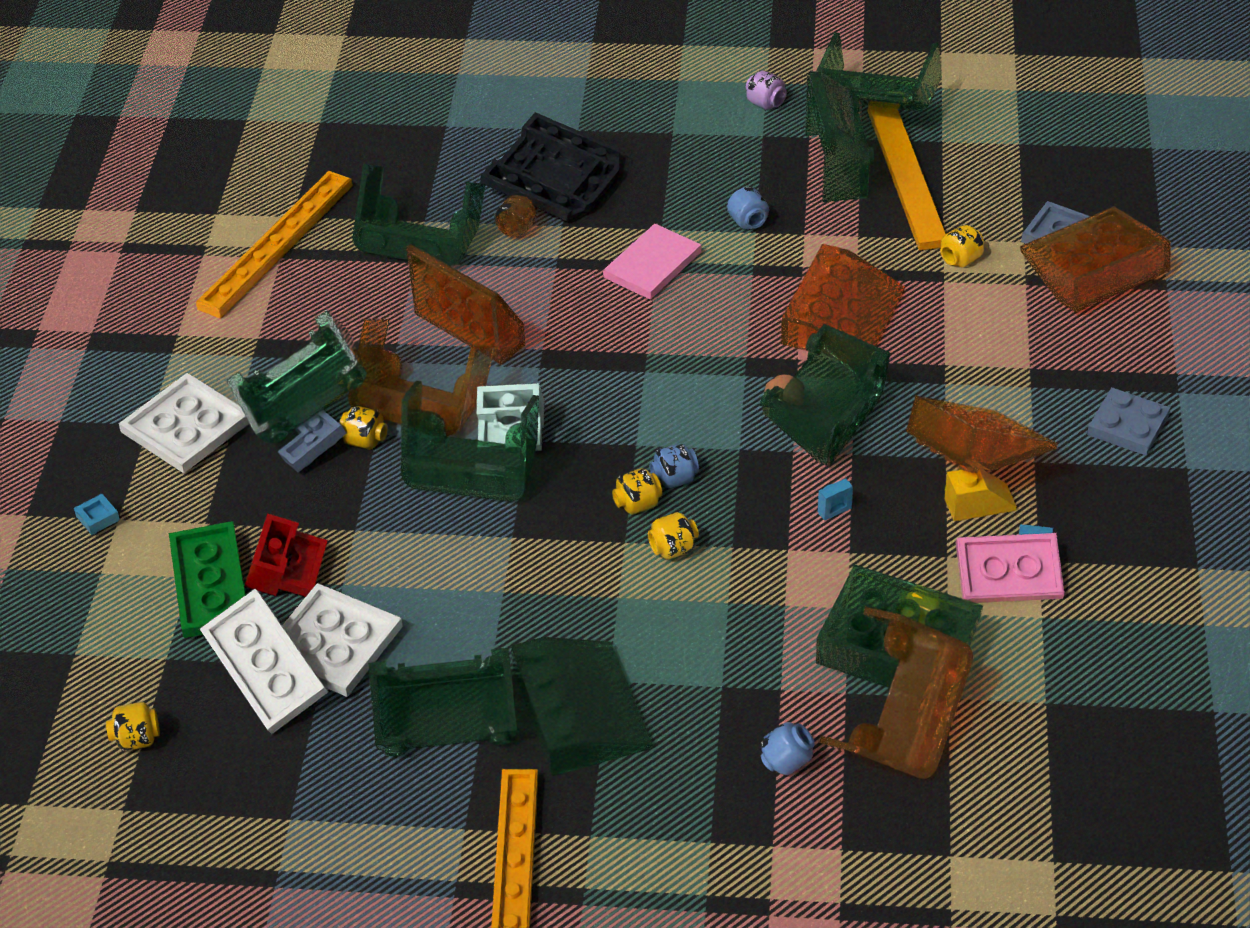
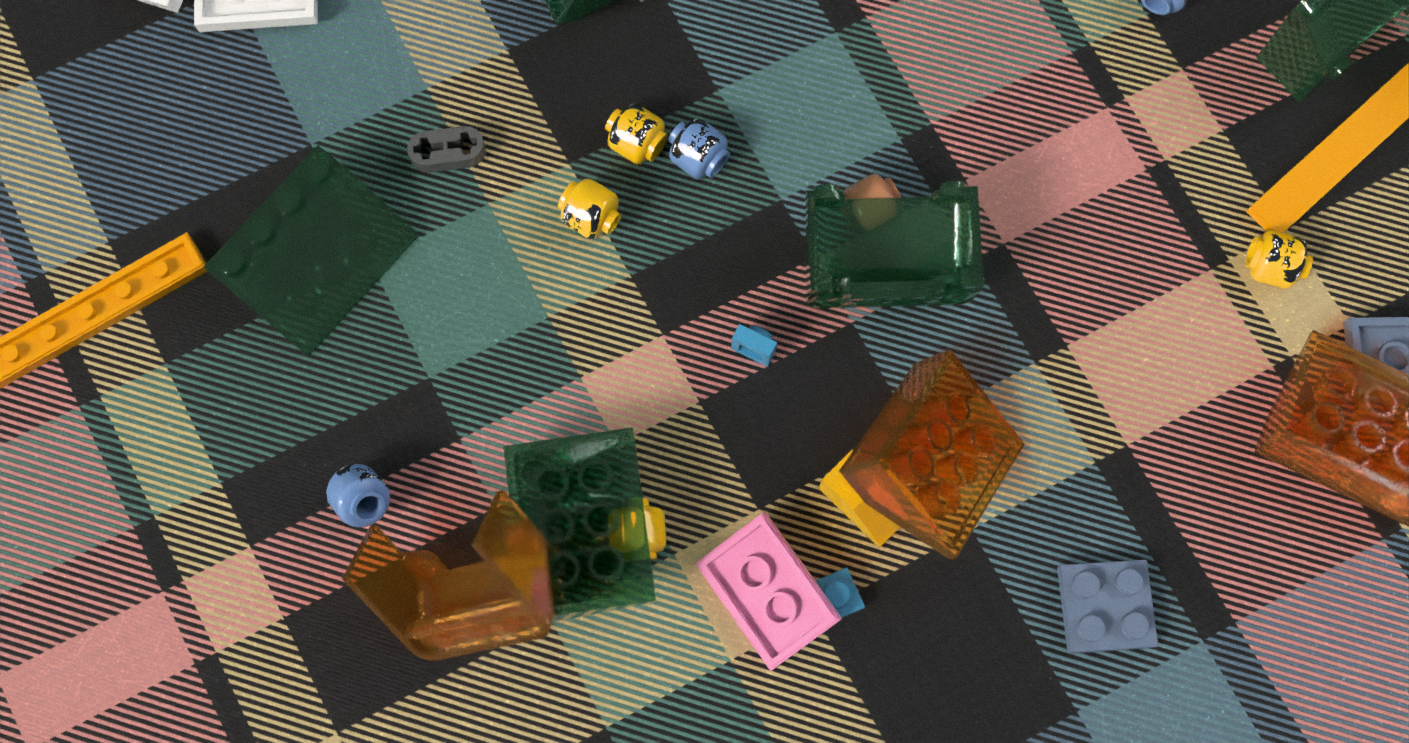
camera: 55 degrees right, 30 degrees up
clear green windscreen [368,648,517,756] -> none
clear orange slope [781,244,905,366] -> none
none -> dark grey beam [407,126,486,173]

